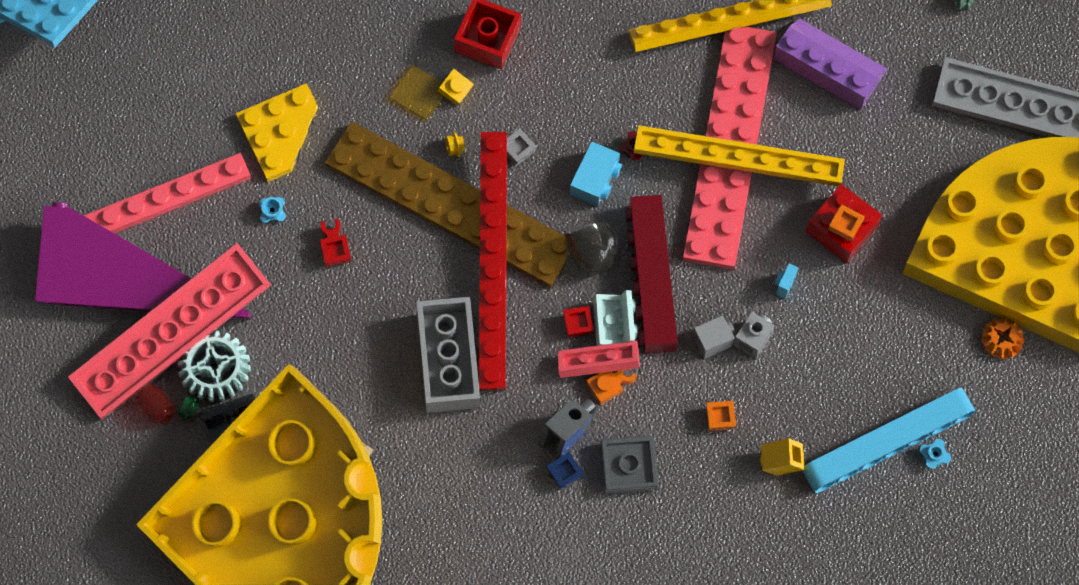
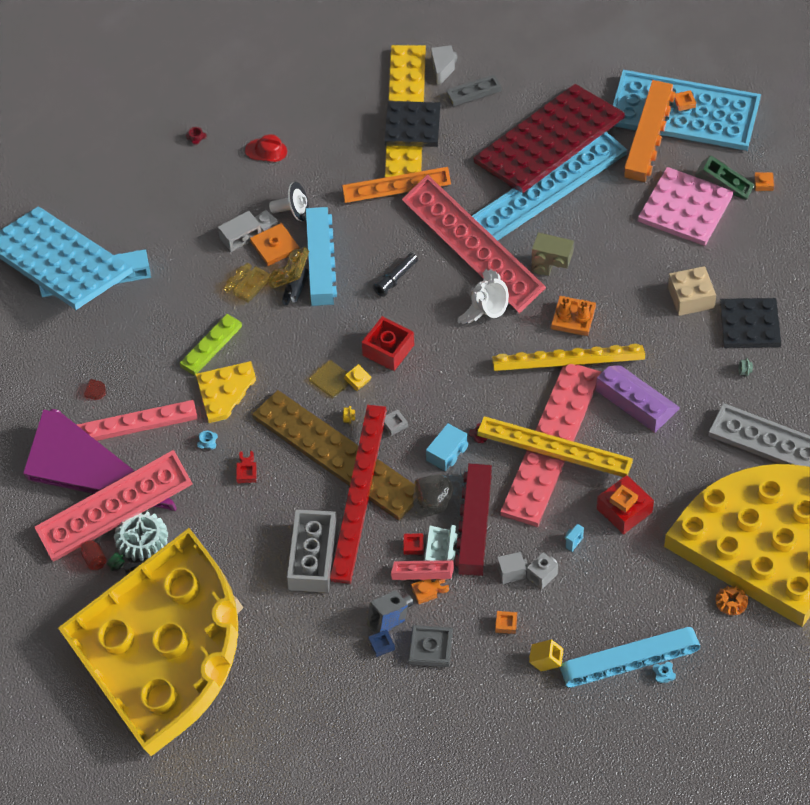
camera: 15 degrees right, 15 degrees down
none -> clear red tile [84,379,106,400]
none -> lime plate [180,314,242,376]

